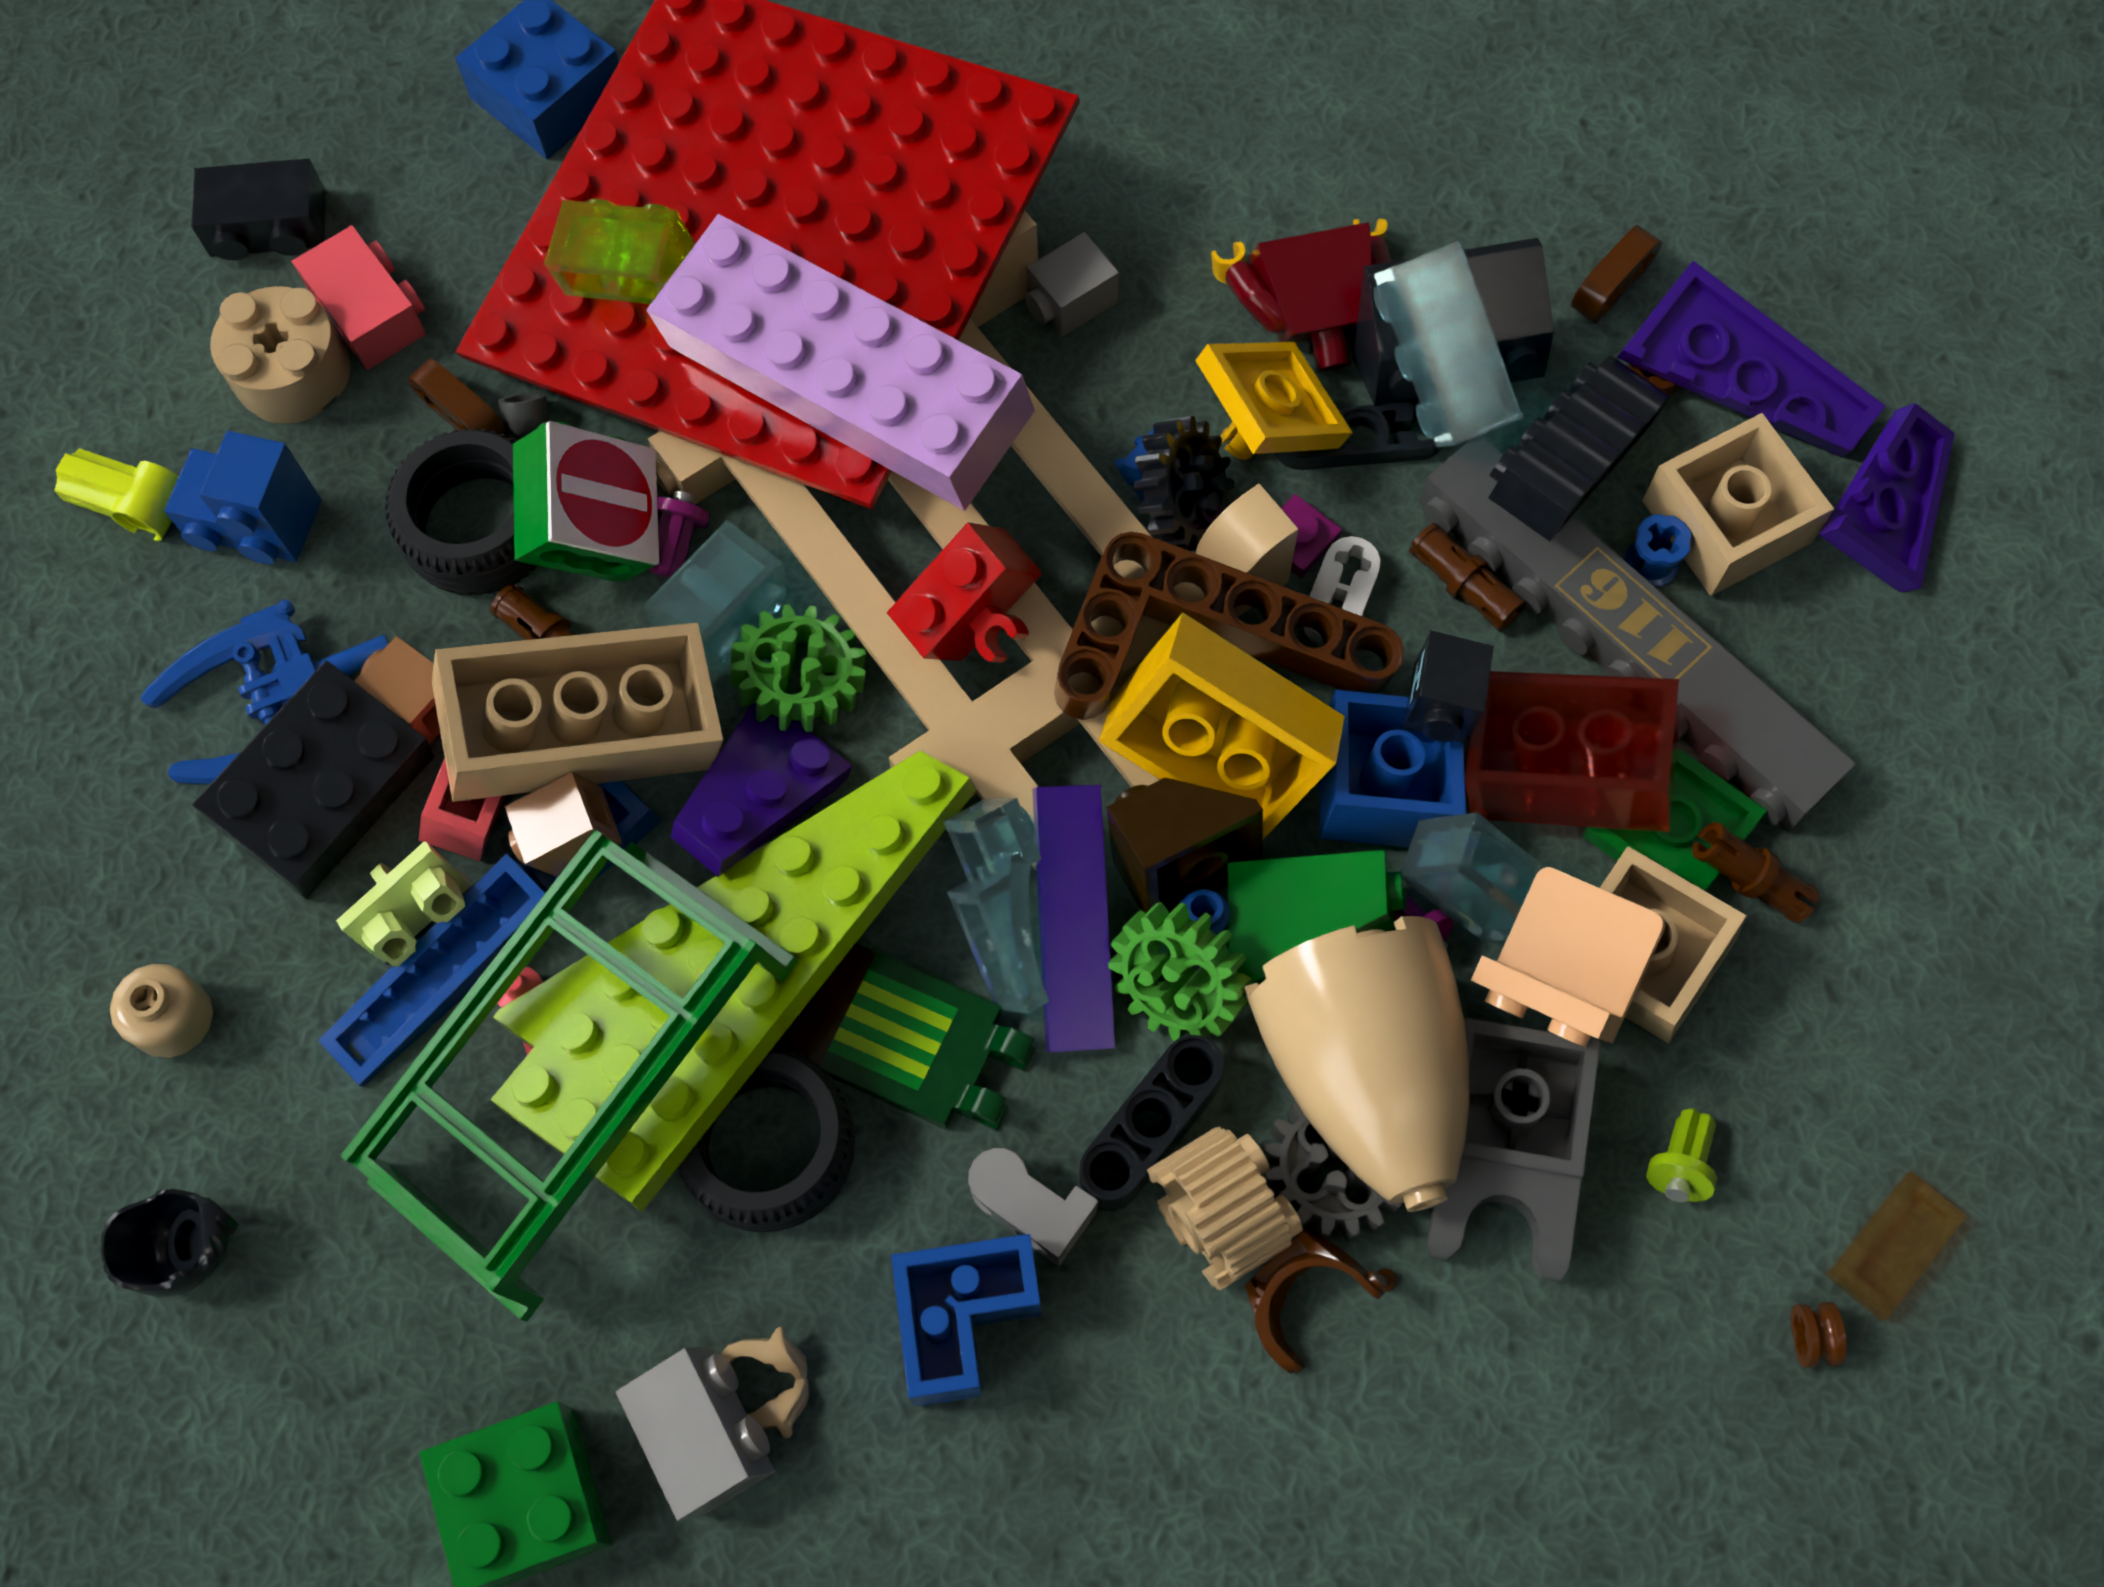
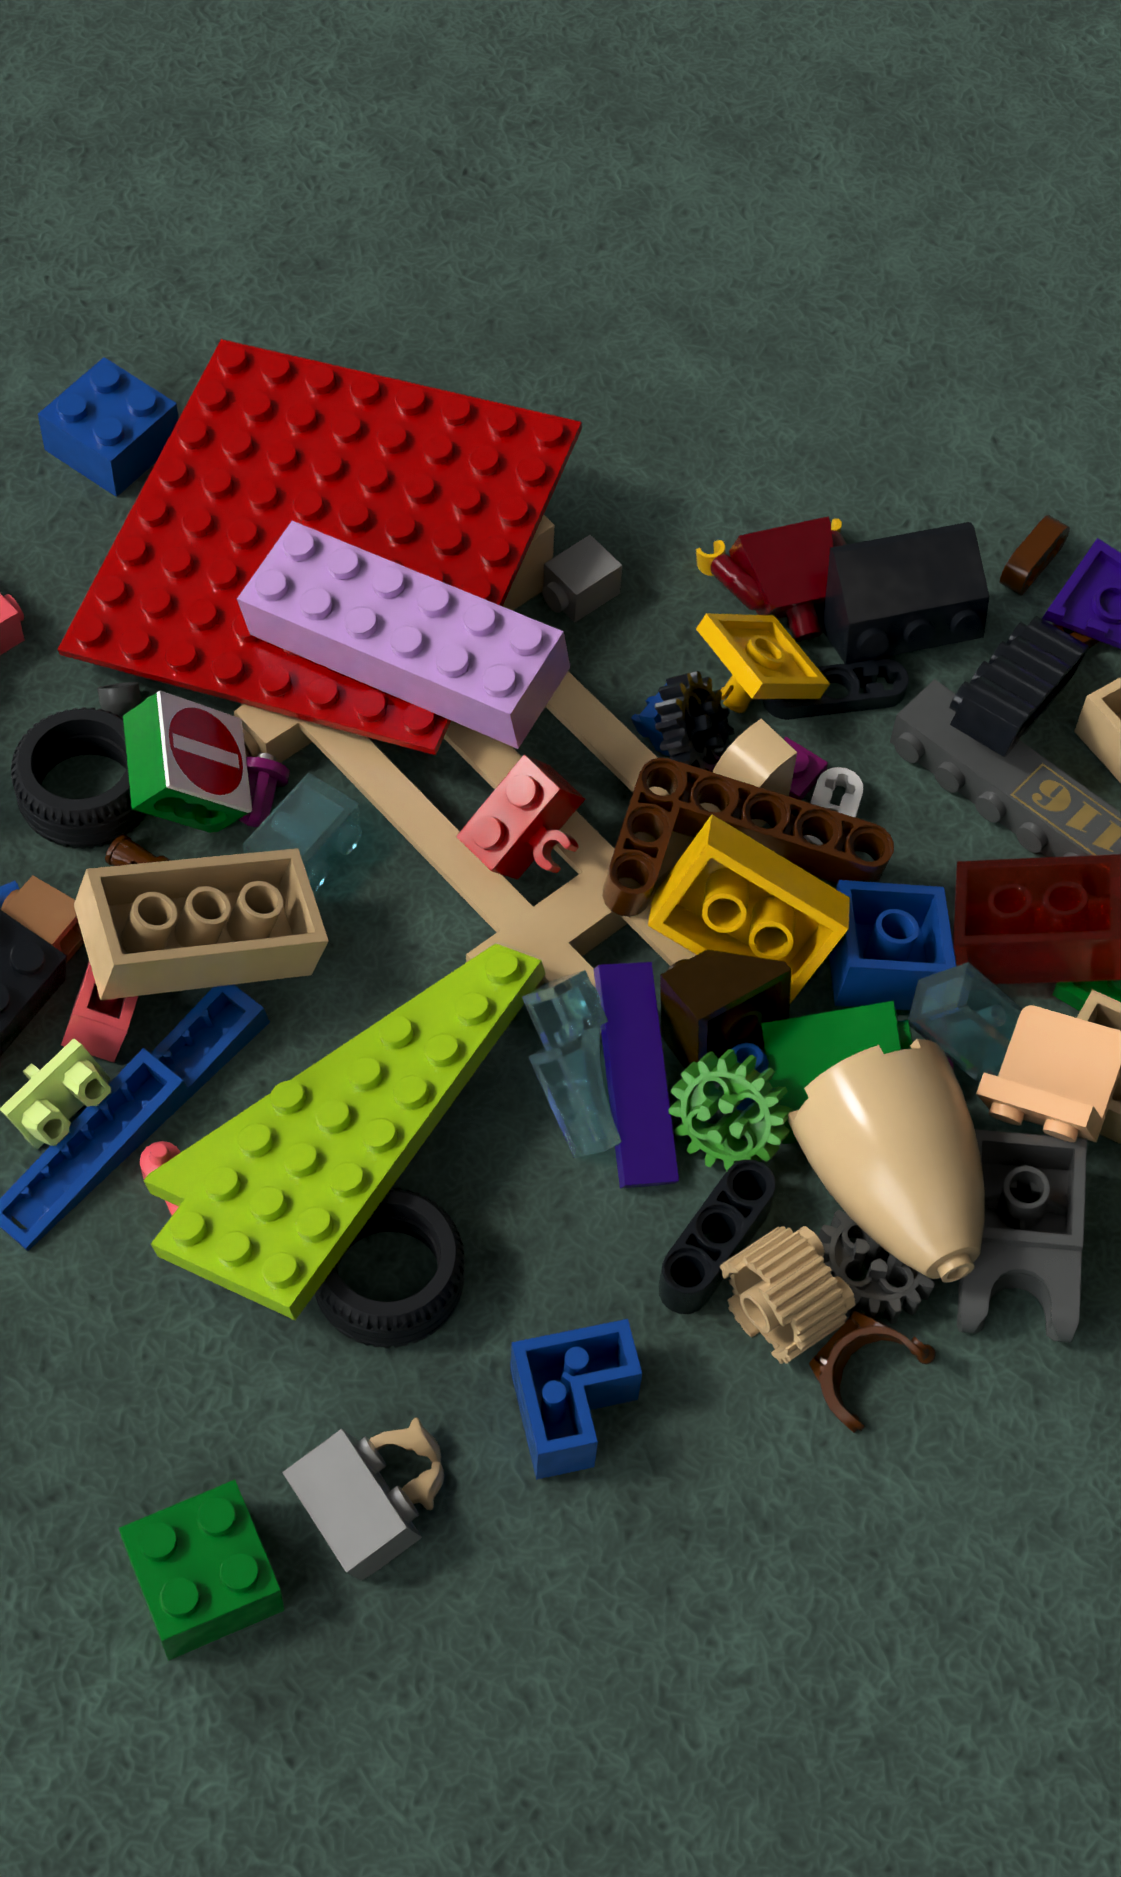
camera: 10 degrees left, 10 degrees down
green piece [340,829,799,1322] -> none
reddish brown beam [407,358,508,435] -> none
medium nougat brick [505,771,622,877] -> none
clear neon green brick [544,199,695,304] -> none
dark purple wing [671,703,852,877] -> none
bright green gear [730,604,866,732] -> none
tile [773,943,1036,1131] -> none
light grey leg [968,1148,1098,1266] -> none
clear light blue brick [1374,240,1523,447] -> none
black brick [1403,630,1494,743] -> none
reddish brown pin [1409,523,1526,632] -> none
blue bush [1624,514,1691,588] -> none

